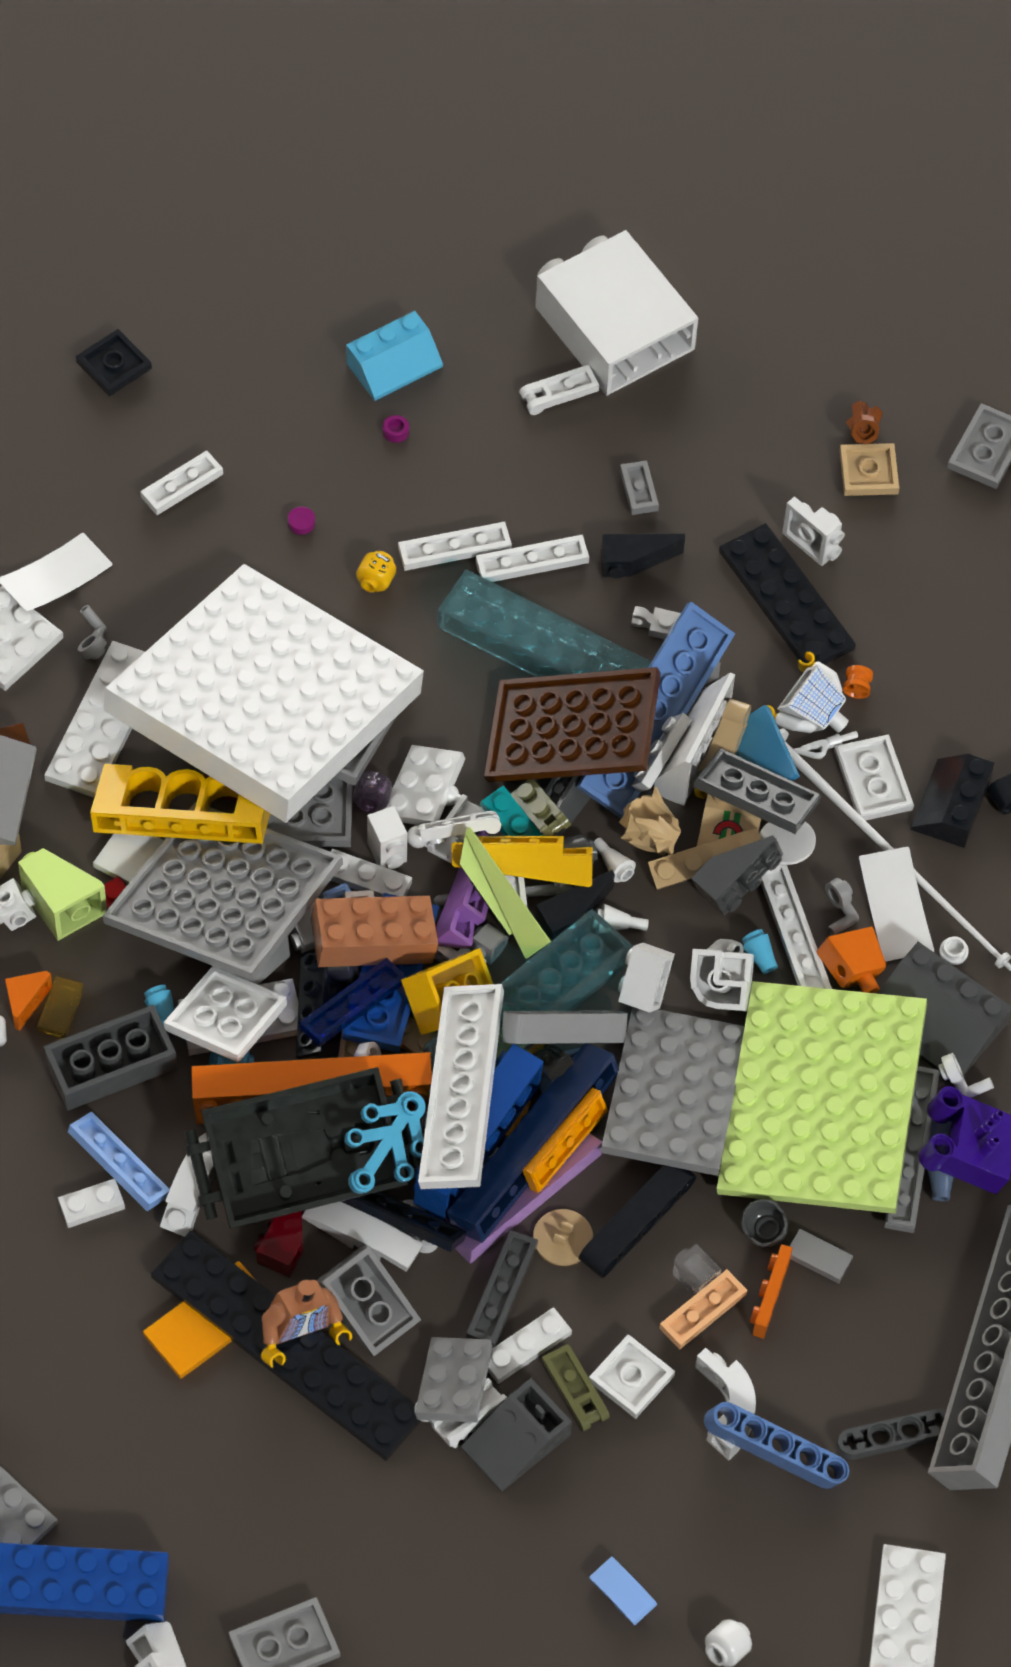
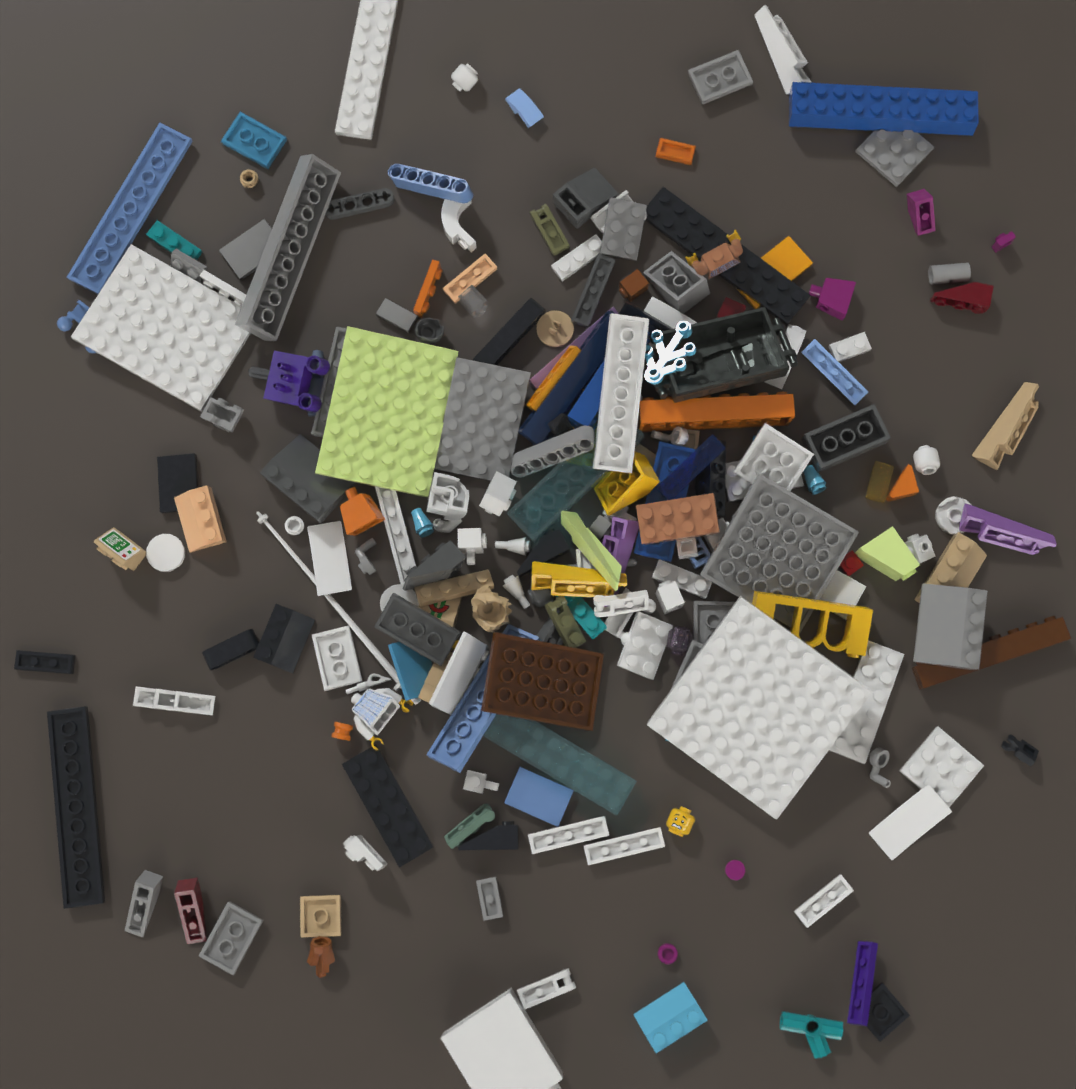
camera: 170 degrees left, 20 degrees up
white plate [589,1334,675,1419] -> none
white plate [631,713,692,792] -> none
white plate [938,1053,994,1098] -> none
none -> sand green plate [444,804,495,849]
none -> white brick [458,528,487,565]
none -> medium blue tile [504,767,574,827]
none -> dark orange brick [619,269,649,302]
none -> orange tile [655,138,696,165]
none -> teal piece [779,1011,843,1059]
none -> magenta torso [808,278,856,321]
none -> dark purple plate [847,941,878,1026]

